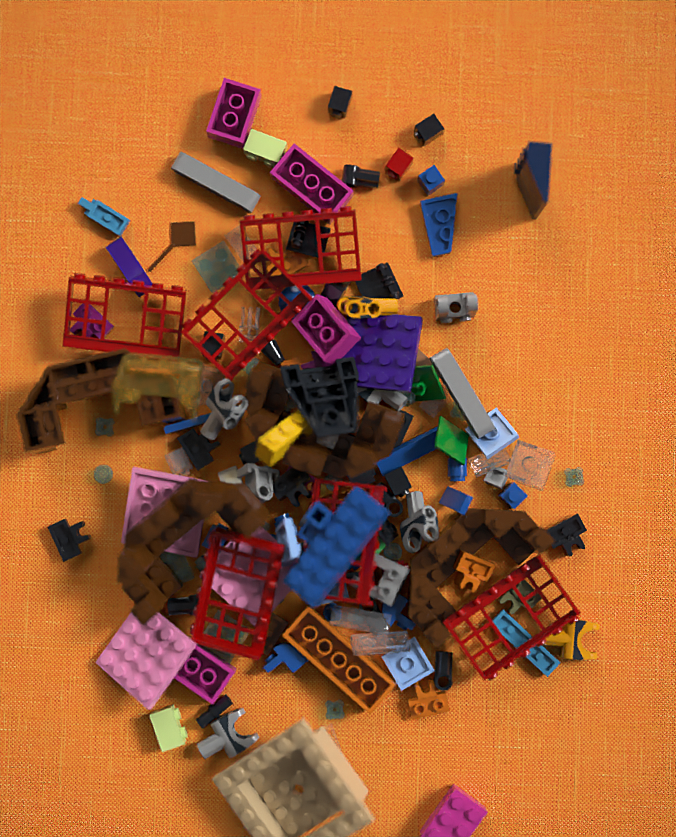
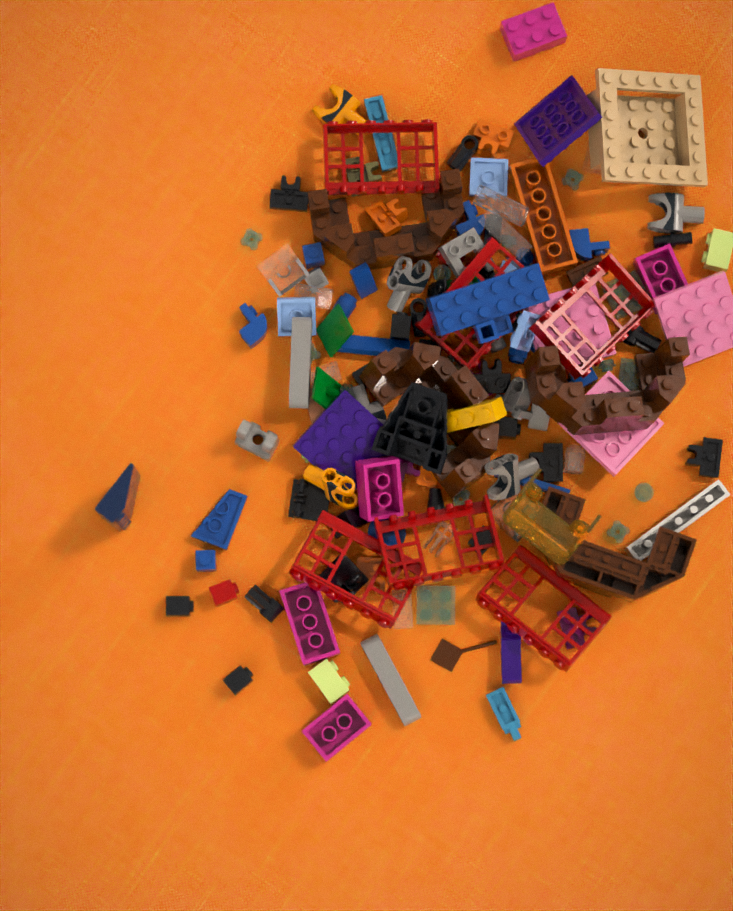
camera: 150 degrees left, 5 degrees down
none -> blue brick [239,303,267,349]
none -> dark purple plate [514,75,602,167]
none -> white brick [624,479,731,561]

